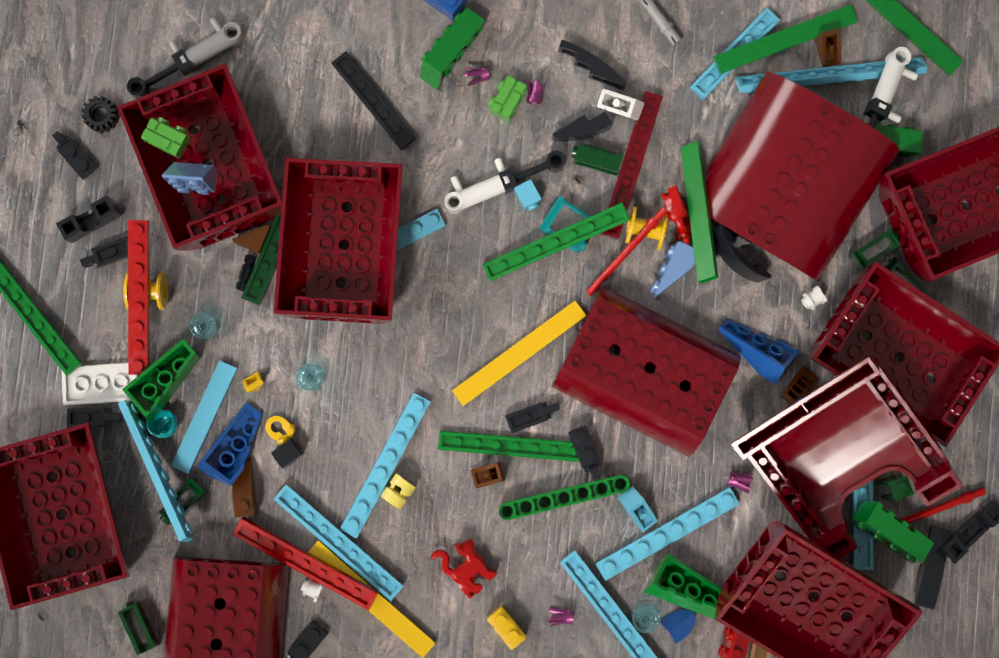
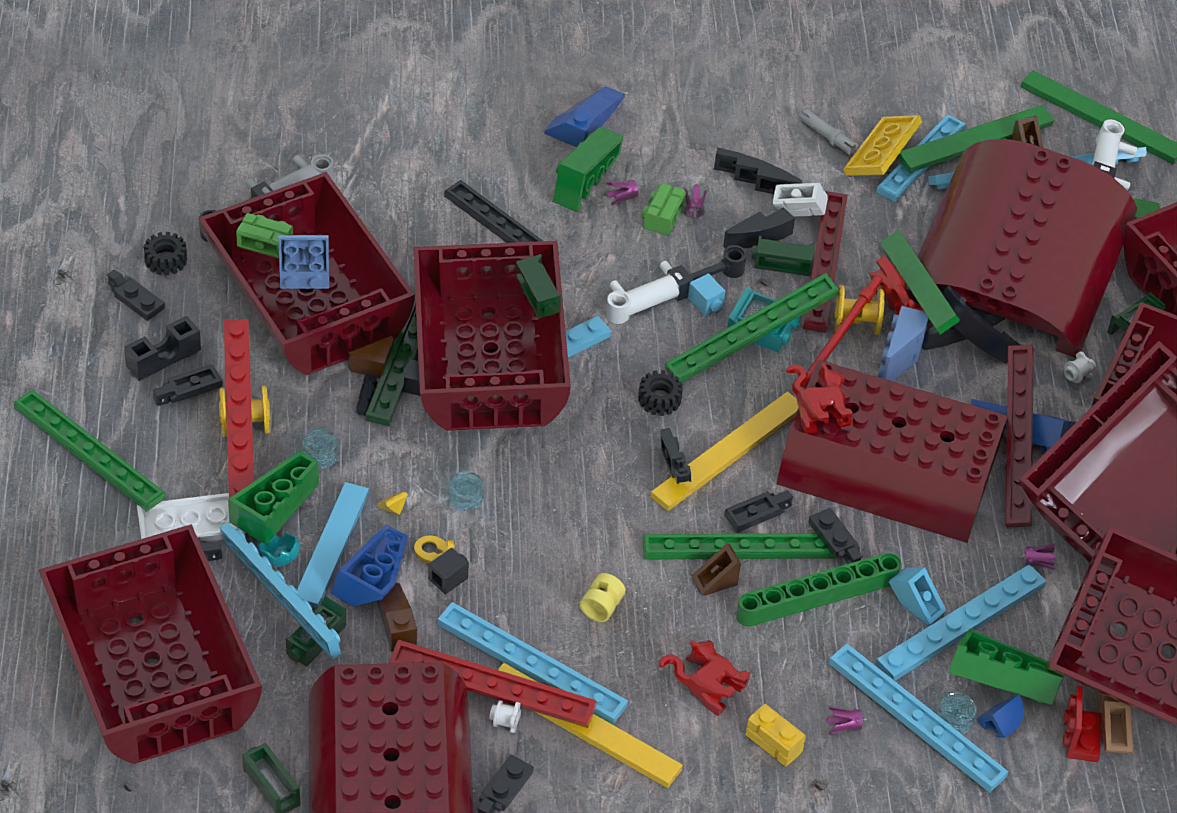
camera: 10 degrees left, 35 degrees down
medium azure plate [340,393,431,539] -> none
none -> dark green window [516,254,561,318]
none -> black tyre [638,370,683,416]
none -> black hinge [660,428,691,484]
none -> red animal [786,363,853,434]
none -> yellow tile [843,115,922,176]
none -> dark red plate [1005,345,1034,528]

